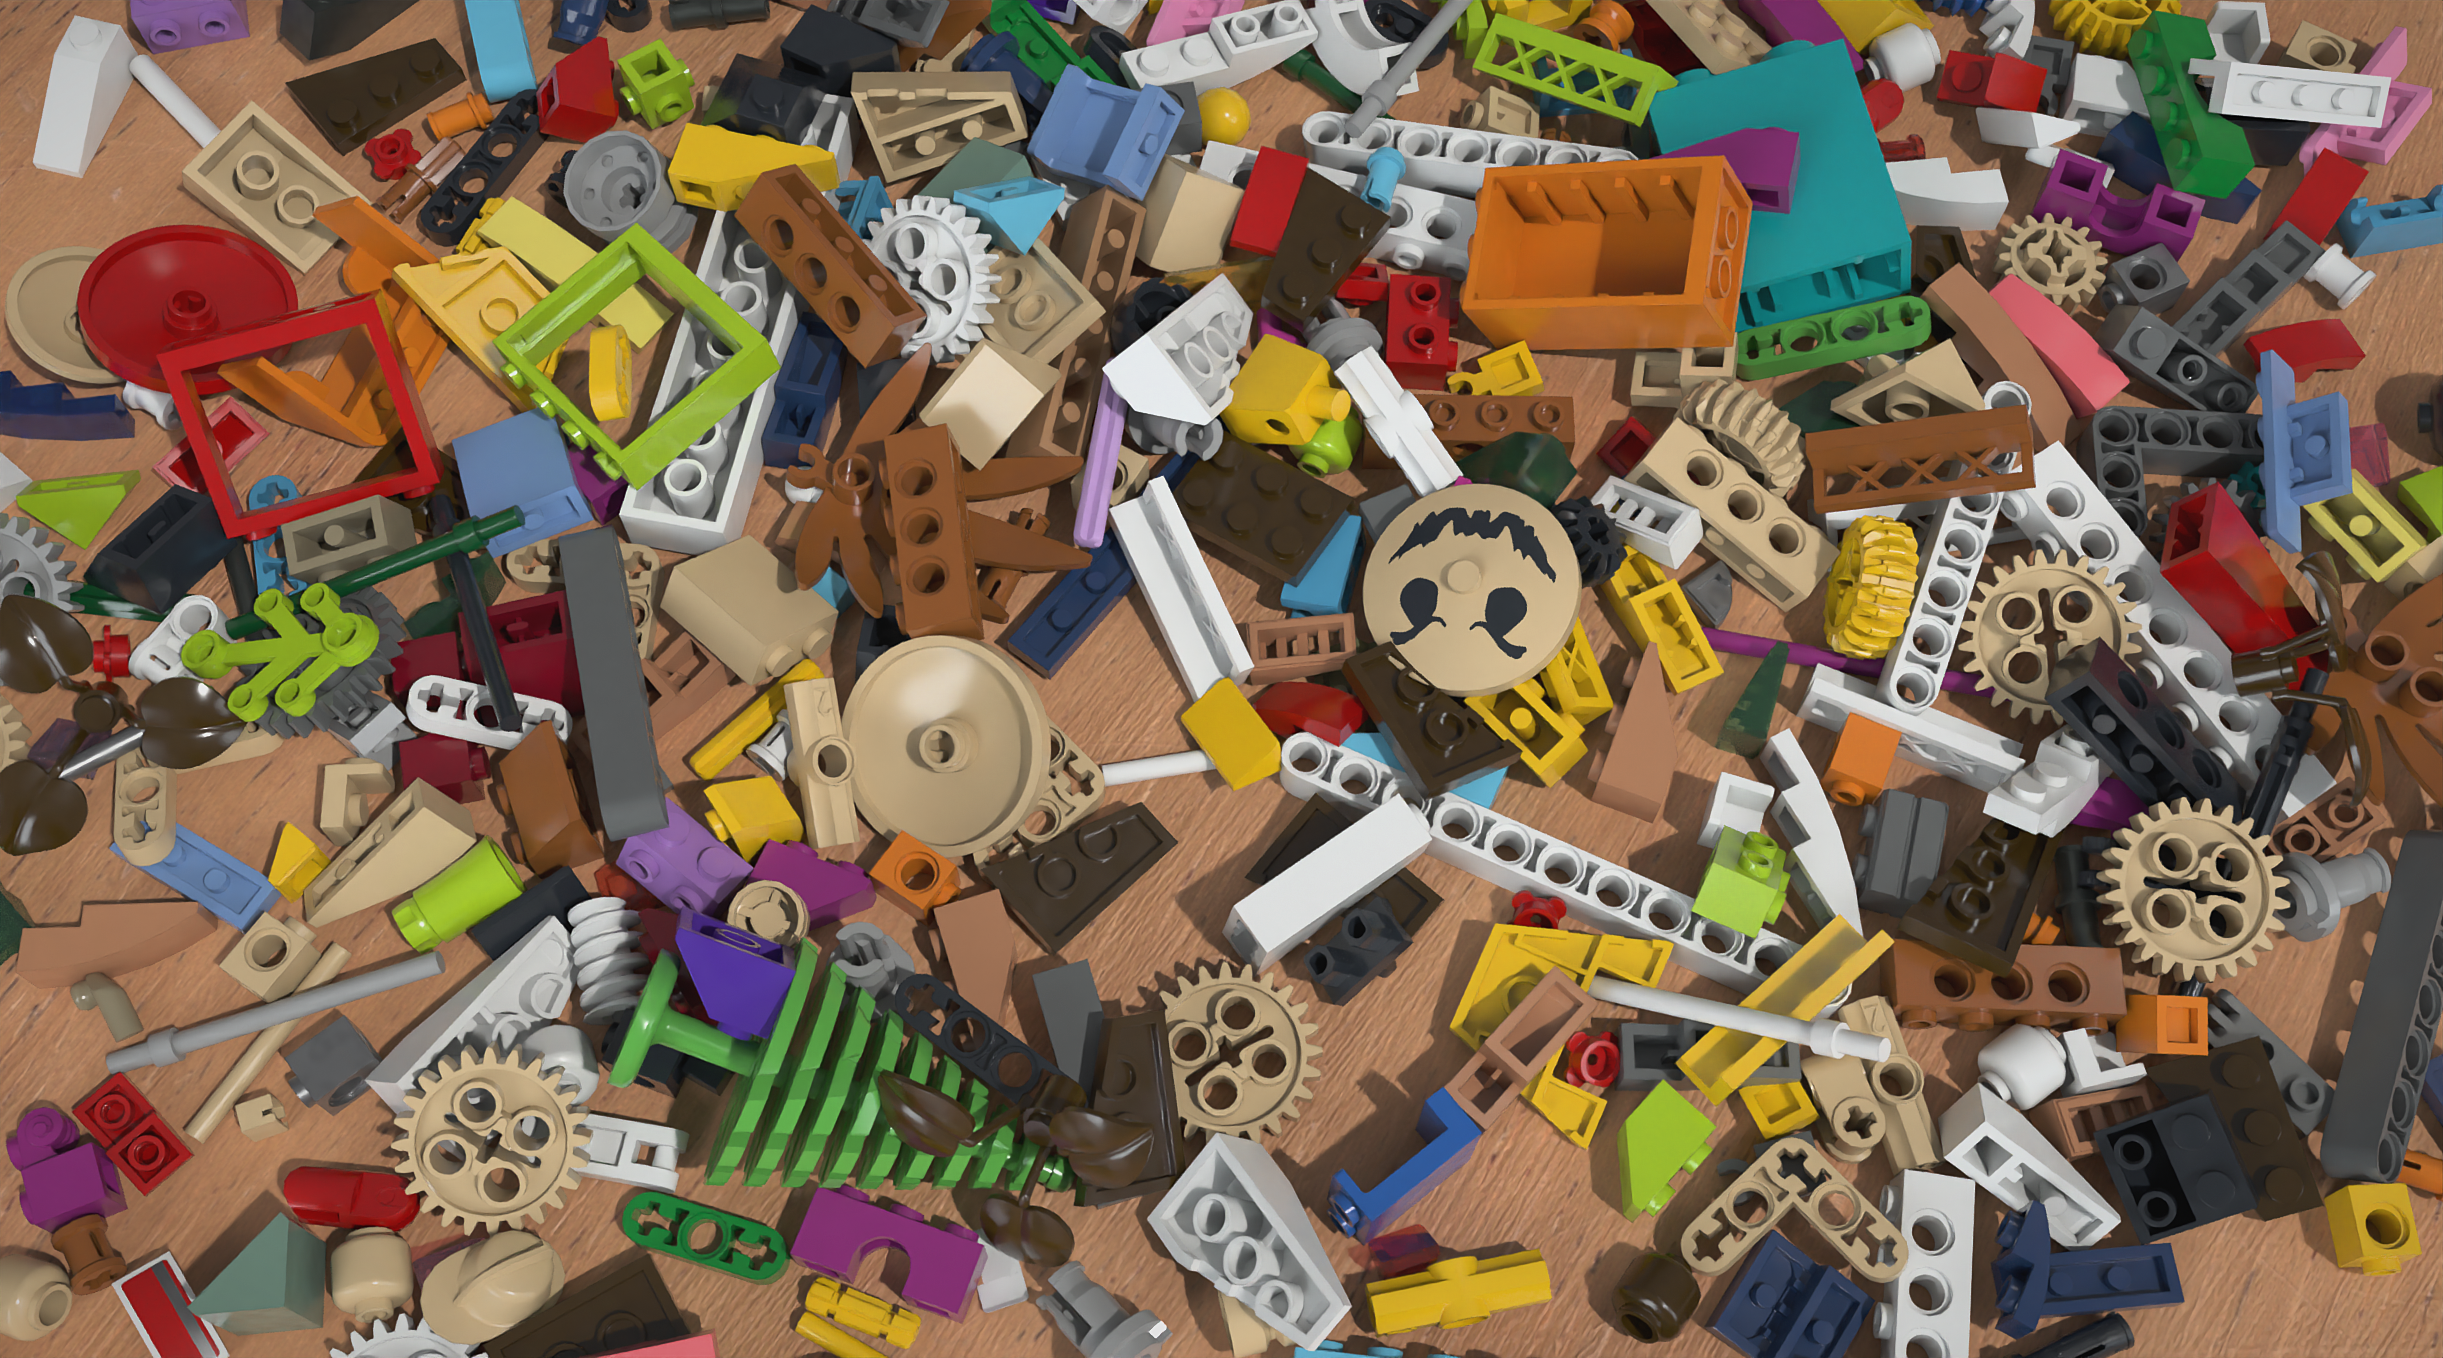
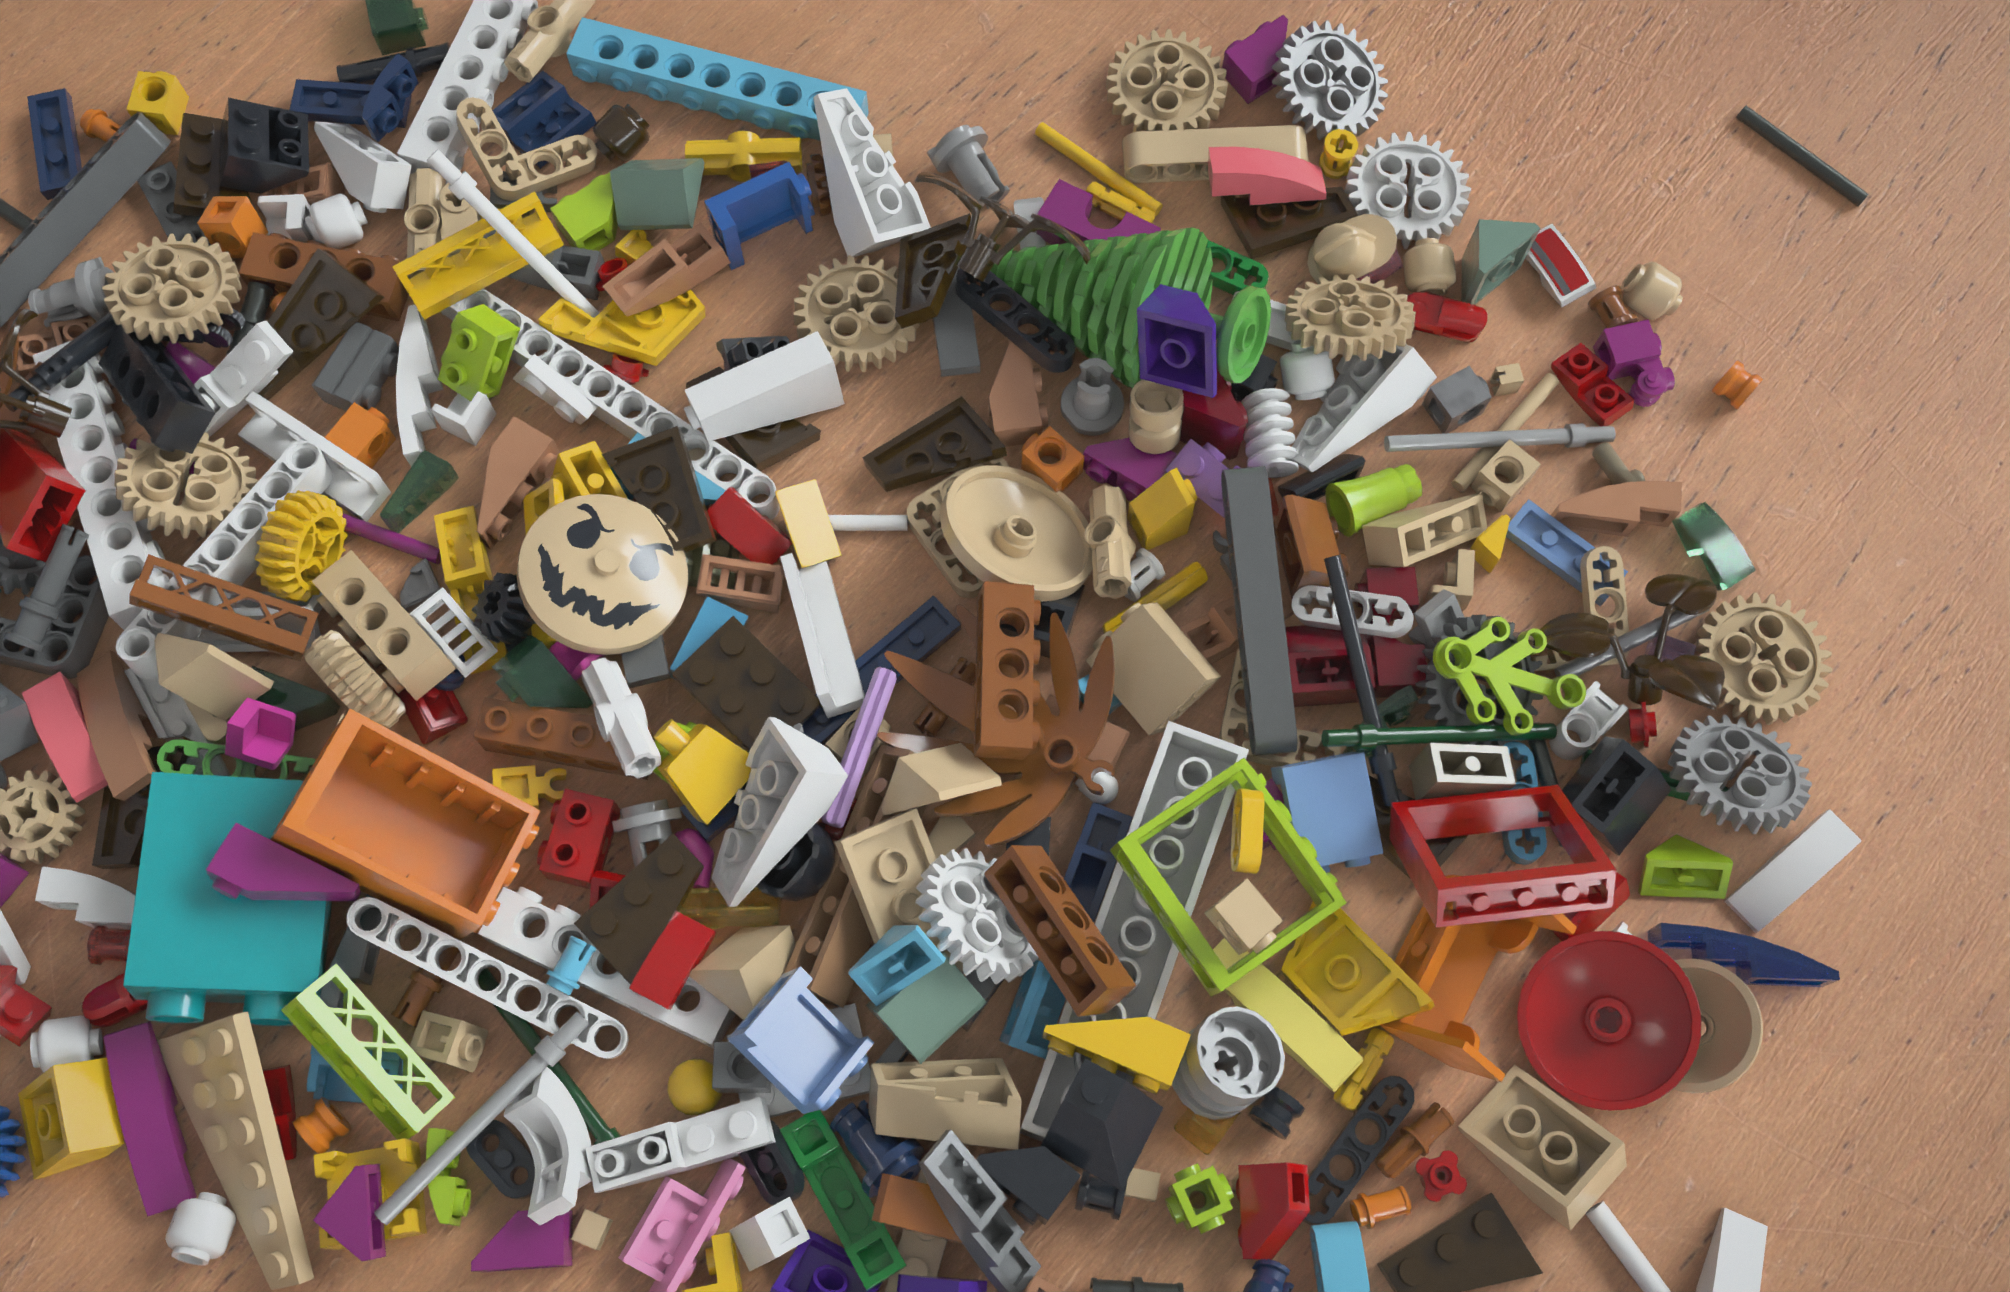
camera: 170 degrees left, 5 degrees up
none -> dark grey pin [3,524,89,652]
none -> dark pink panel [225,697,296,770]
none -> white wing [513,354,597,425]
none -> sand green slope [610,158,705,230]
none -> reddish brown gear [806,154,832,217]
none -> tan brick [1204,878,1283,955]

